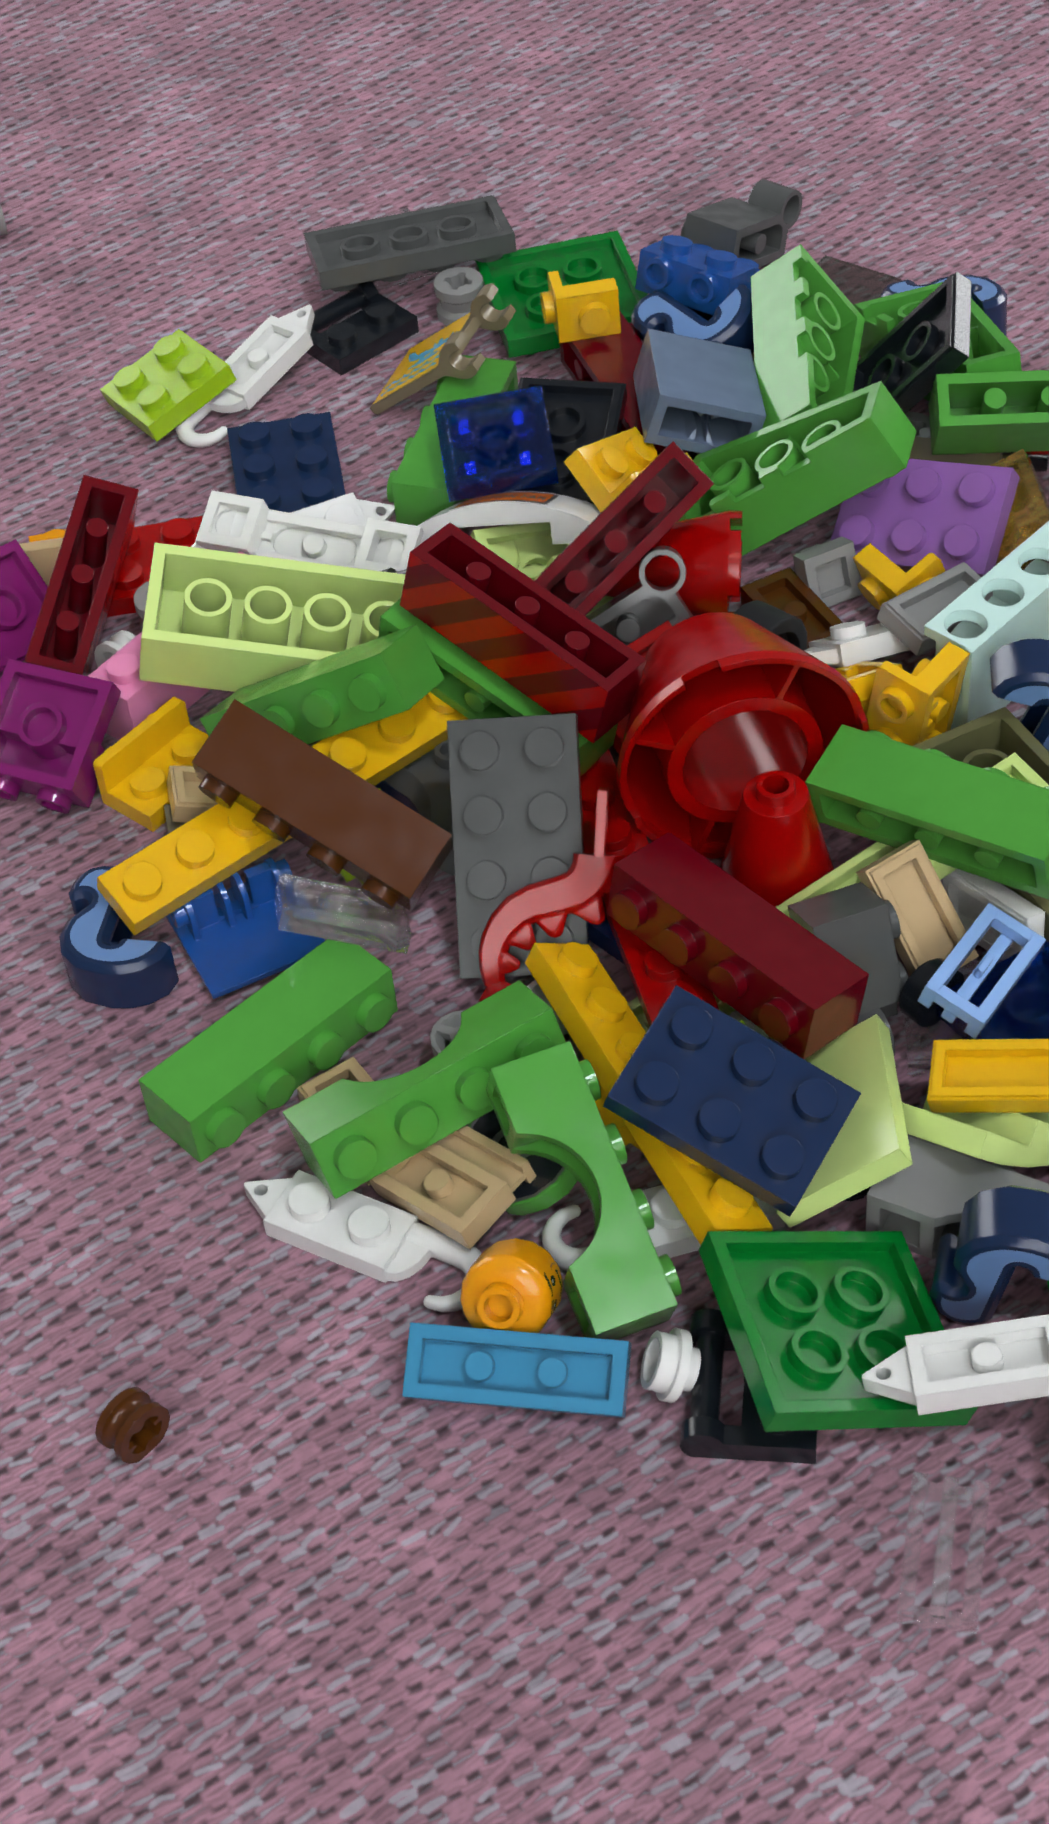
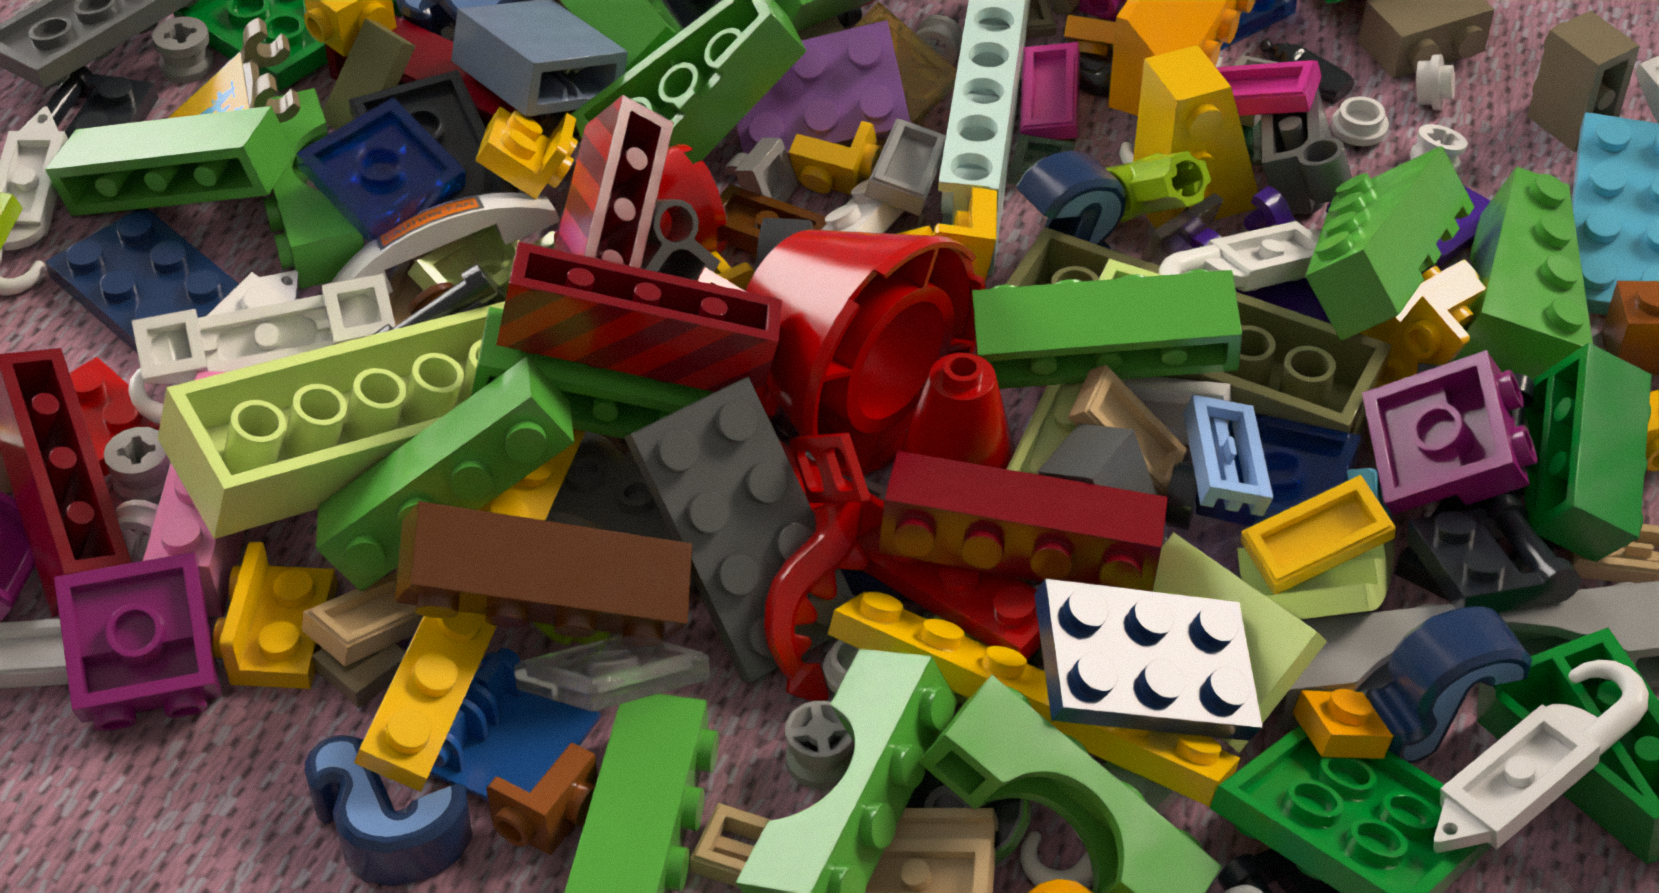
camera: 40 degrees left, 0 degrees up
none -> bright green brick [45,106,295,216]
none -> olive tile [323,19,416,145]
none -> dark orange bracket [486,742,598,856]
none -> light orange plate [1292,689,1393,759]

